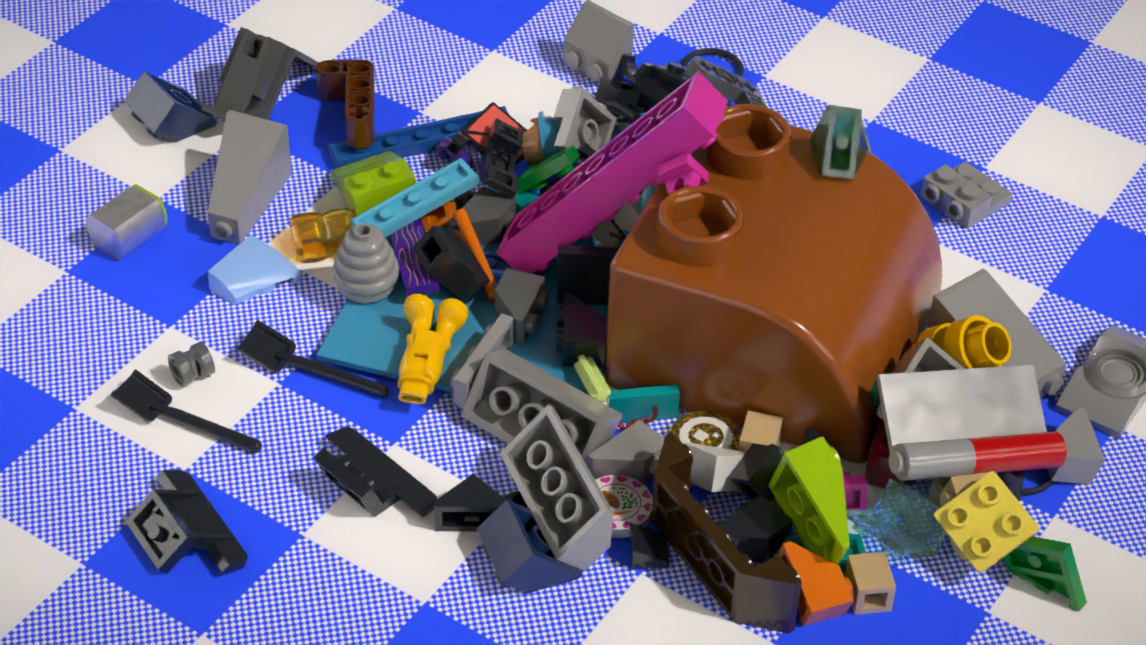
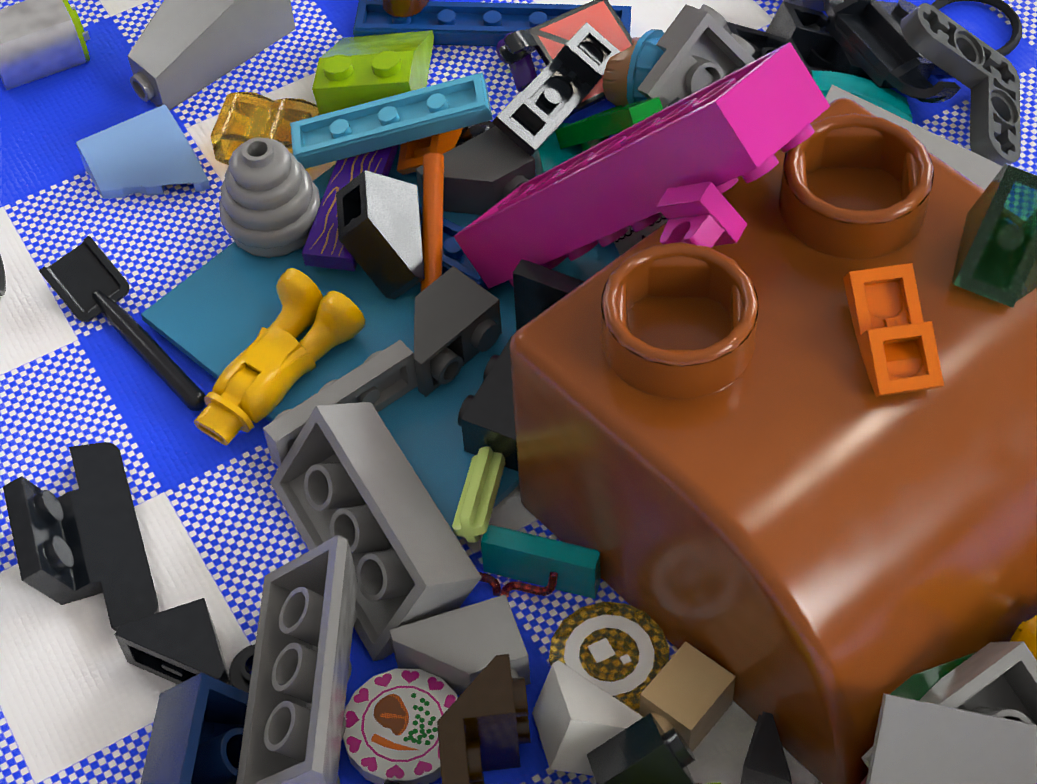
camera: 30 degrees right, 10 degrees up
none -> orange slope [843,263,944,397]

